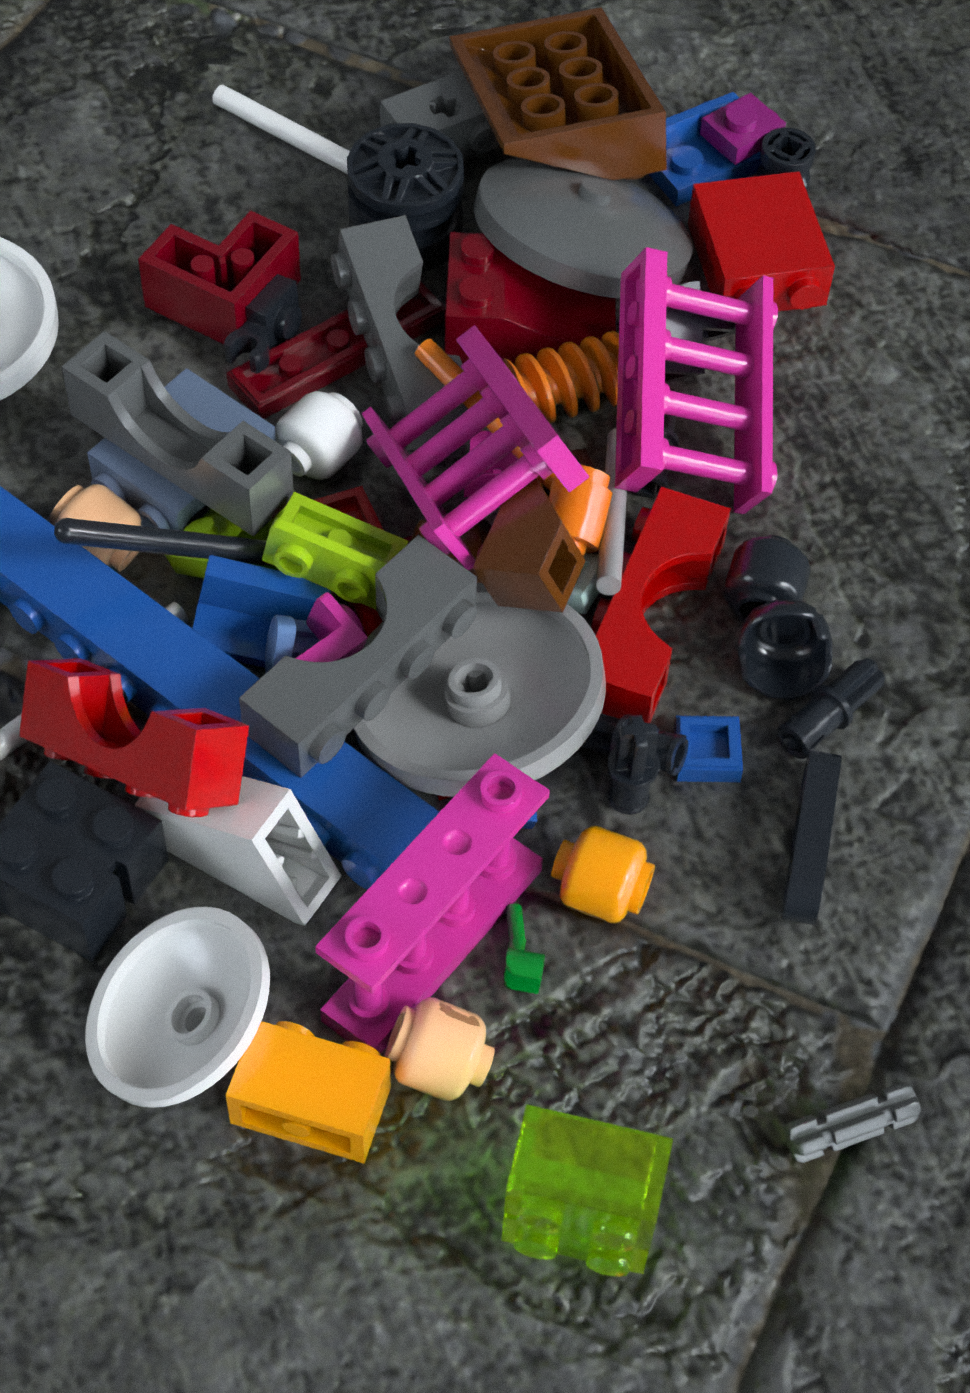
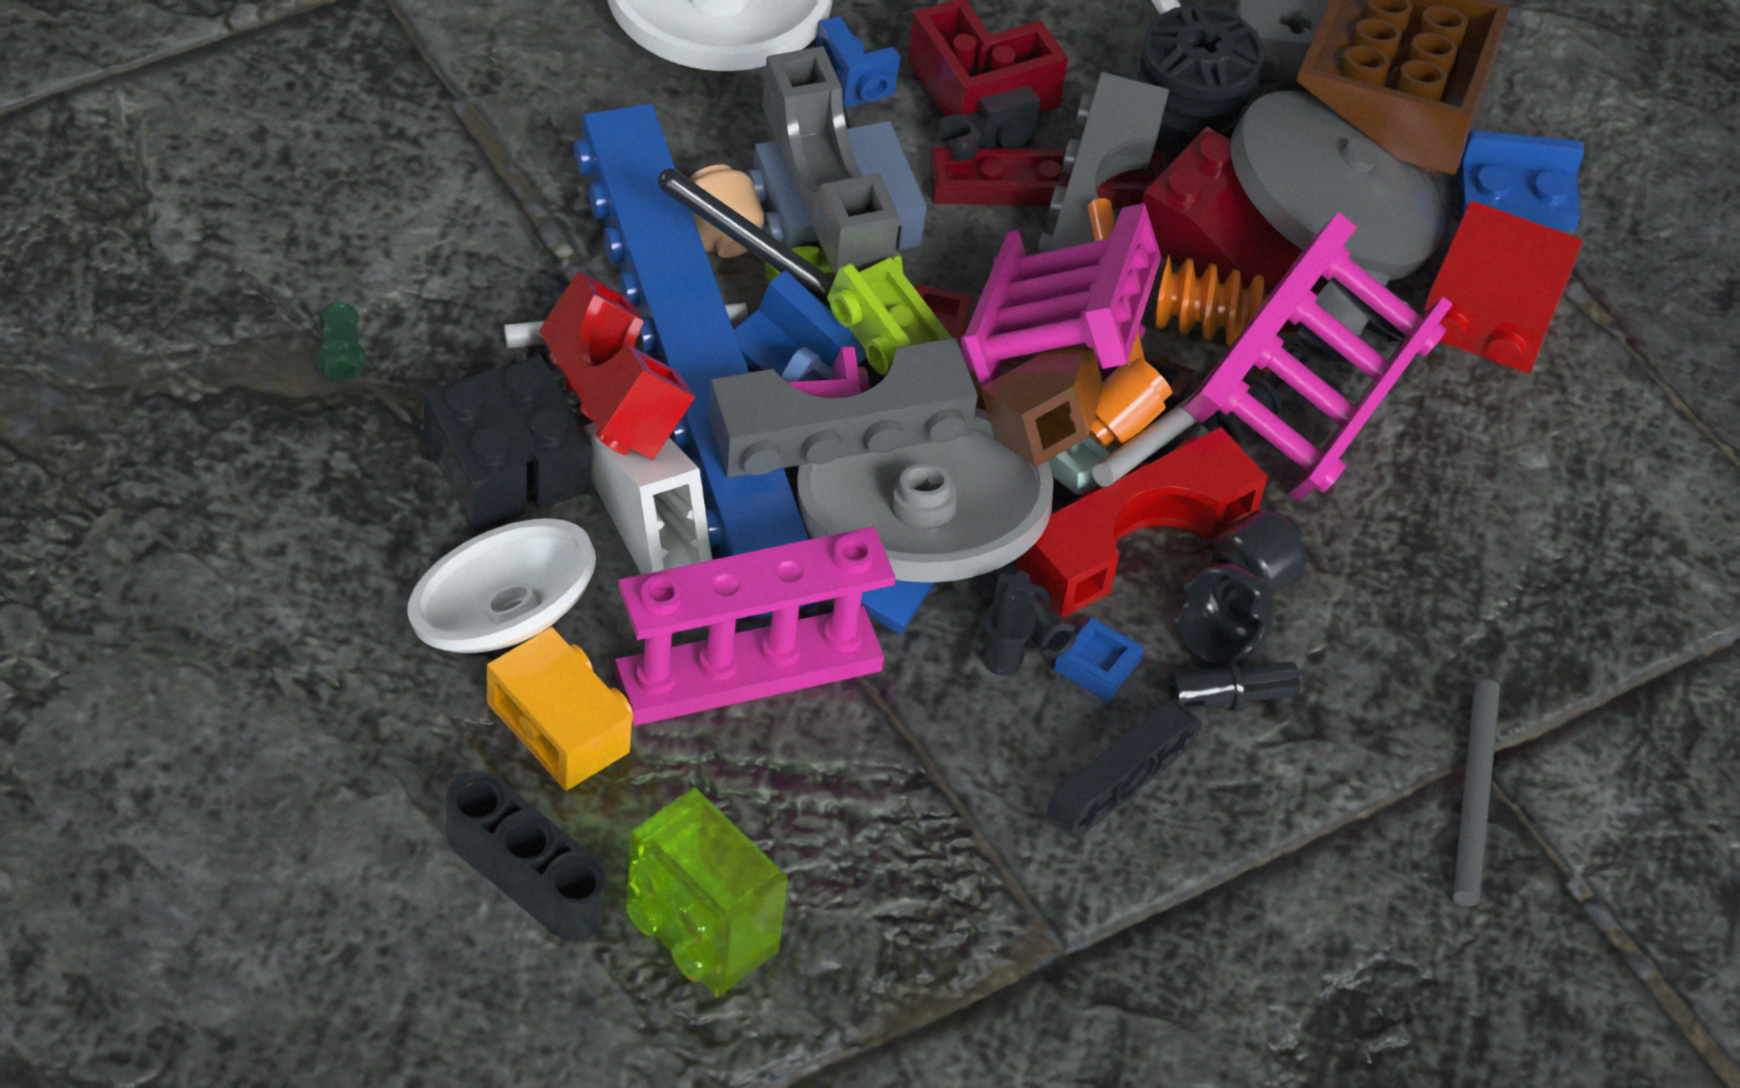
camera: 30 degrees right, 5 degrees down
white head [275,391,363,480] -> none
light nougat head [385,997,495,1101] -> none
green hand [504,903,545,994] -> none
light orange head [551,826,655,924] -> none
magenta bracket [700,92,786,165] -> none
black wheel [756,127,816,192] -> none
dark grey axle [784,1082,921,1163] -> none
none -> black beam [446,771,607,942]
none -> blue bracket [816,16,900,108]

